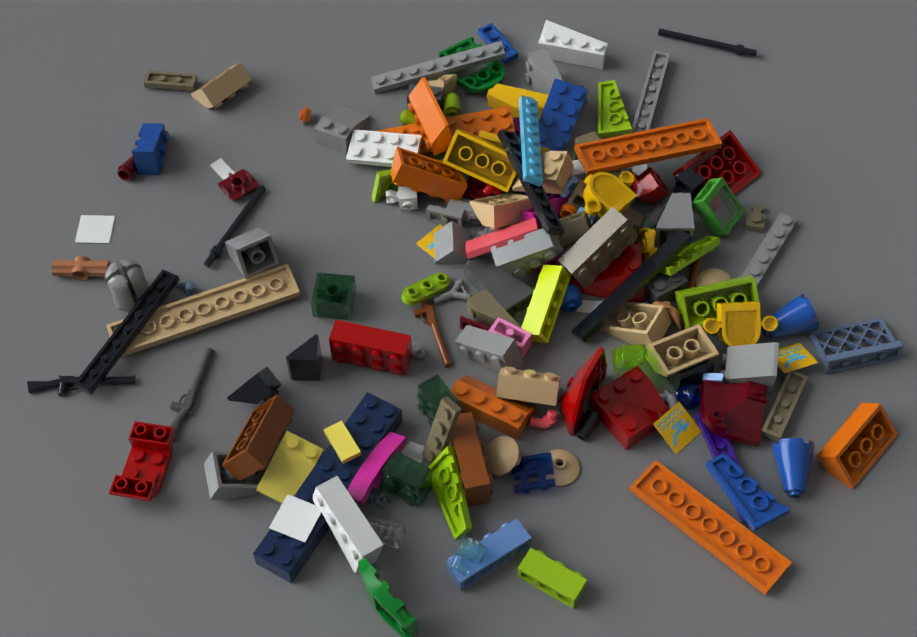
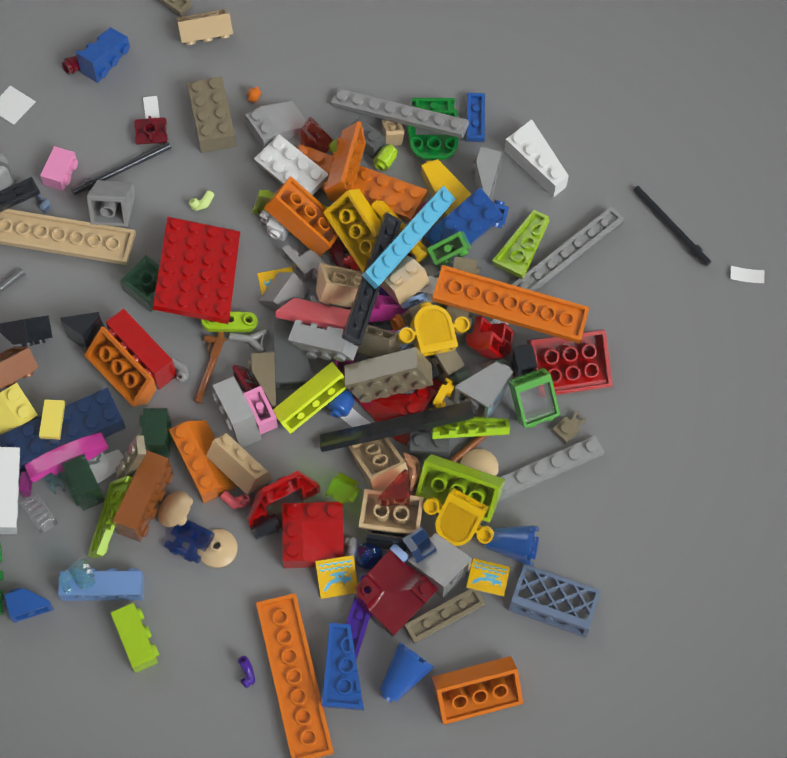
camera: 30 degrees right, 10 degrees up
none -> blue slope [4,588,54,623]
none -> bright pink brick [40,146,78,191]
none -> orange slope [84,327,157,407]
none -> red plate [152,217,240,324]
none -> dark tan brick [187,76,237,153]
none -> yellowish green arm [189,190,214,211]
none -> dark purple arm [238,656,255,688]
none -> clear red slope [300,117,333,153]
none -> clear red slope [378,469,410,506]
none -> dark blue panel [402,527,437,563]
none -> bright green brick [427,231,472,266]
none -> white sticker [730,266,765,283]

